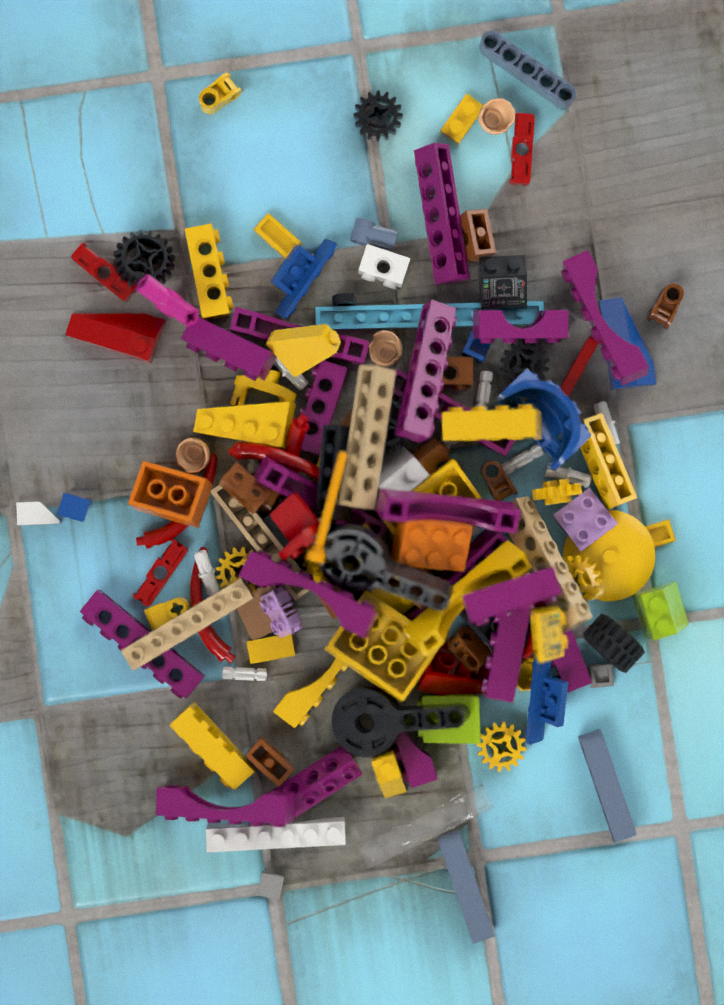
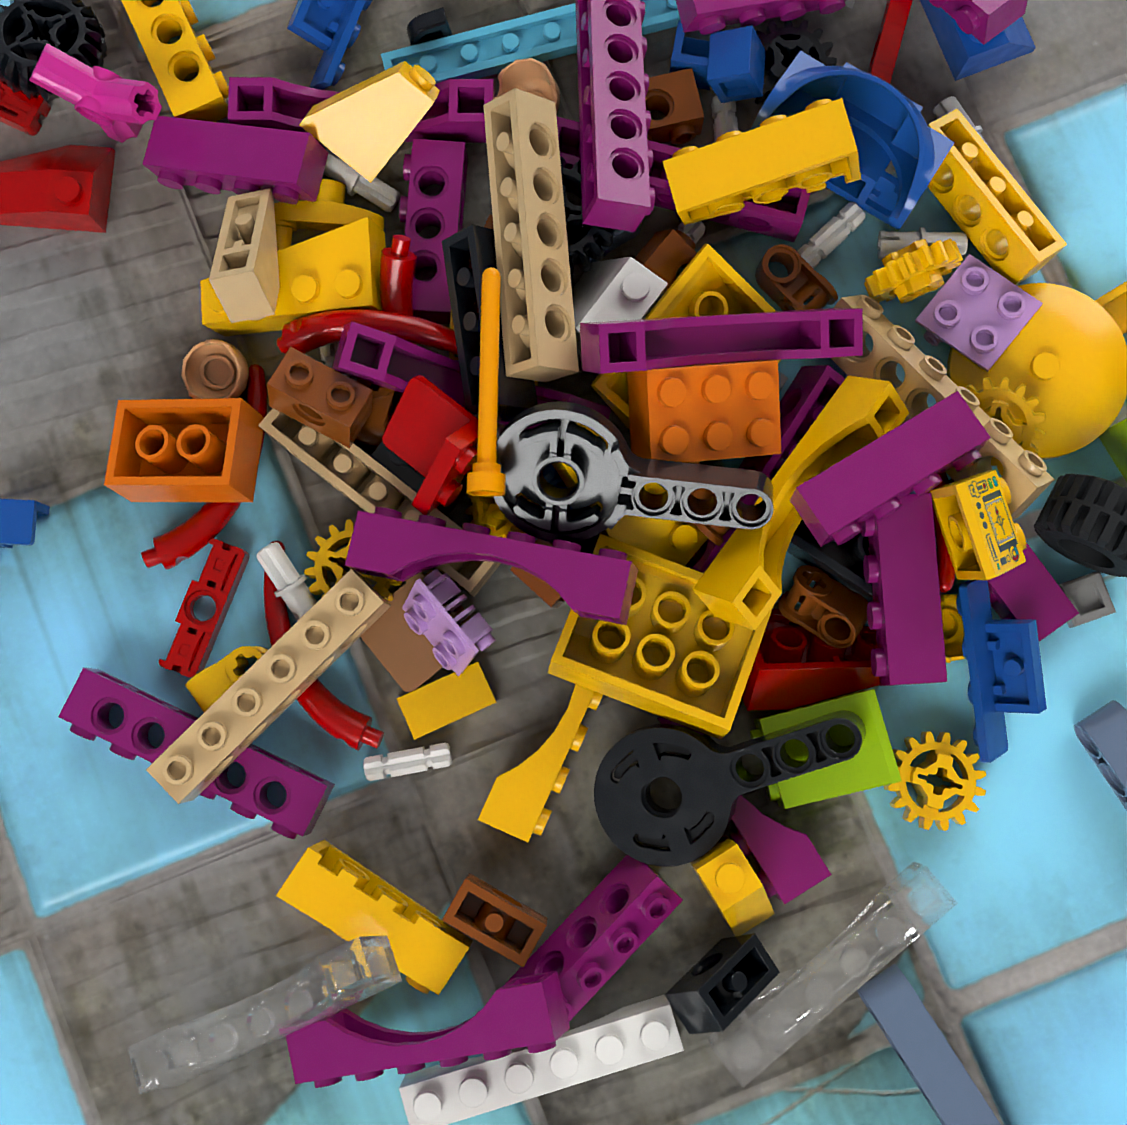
camera: 10 degrees left, 5 degrees down
none -> clear arch [127,936,402,1094]
none -> tan slope [209,188,280,323]
none -> black brick [665,933,780,1034]
none -> blue panel [707,25,765,103]

